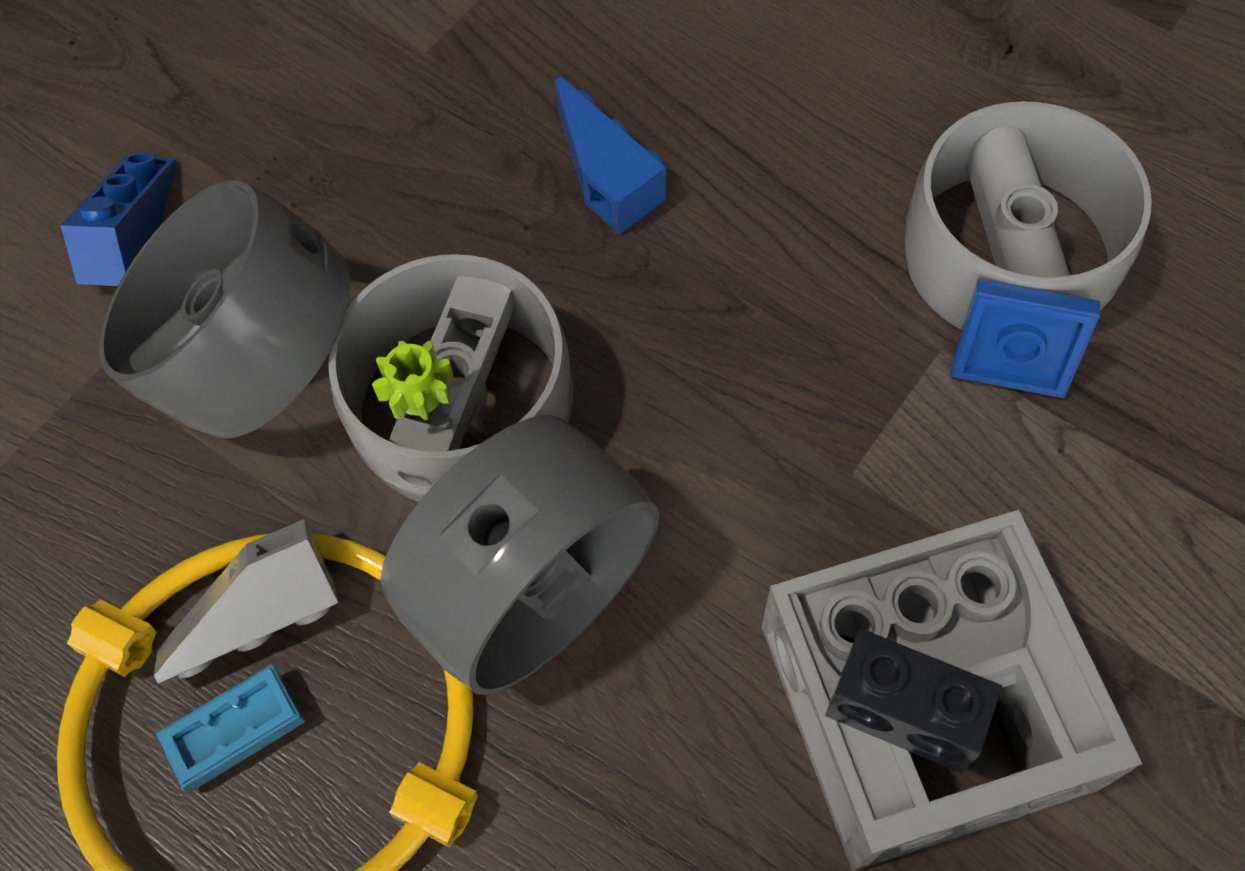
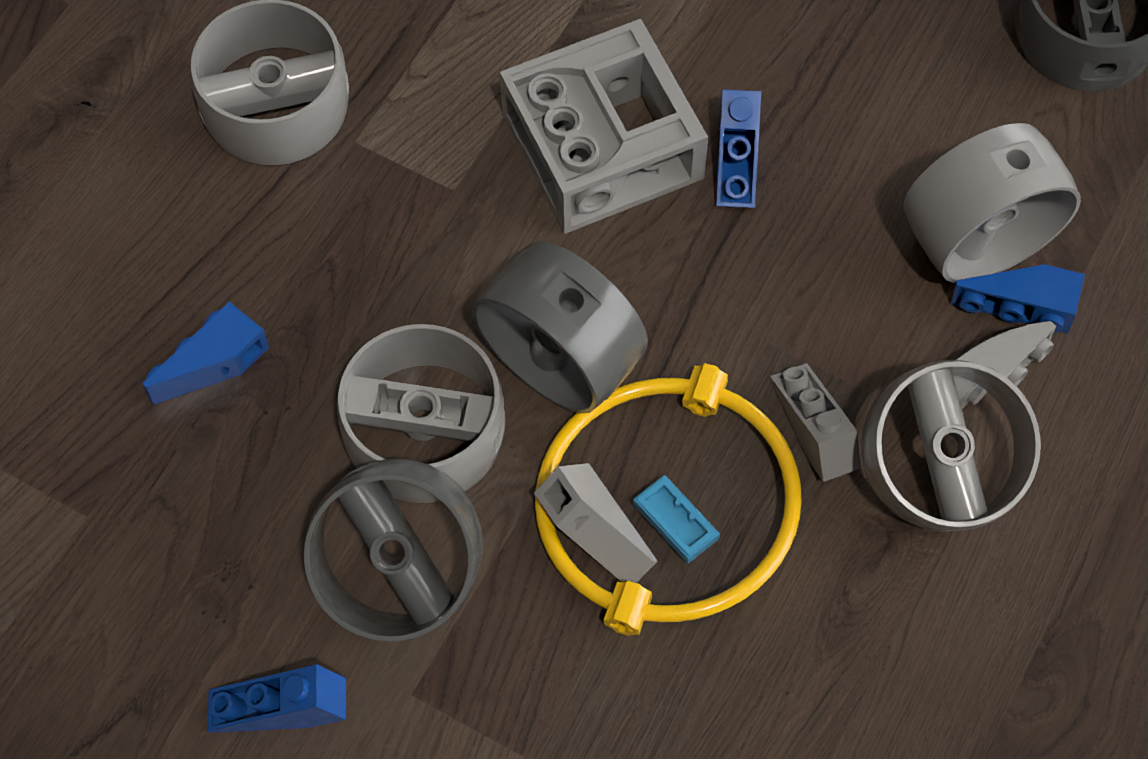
camera: 100 degrees left, 0 degrees up
lime gear [372,340,454,421] -> none
black brick [825,628,1003,773] -> none
blue plate [949,279,1100,398] -> none

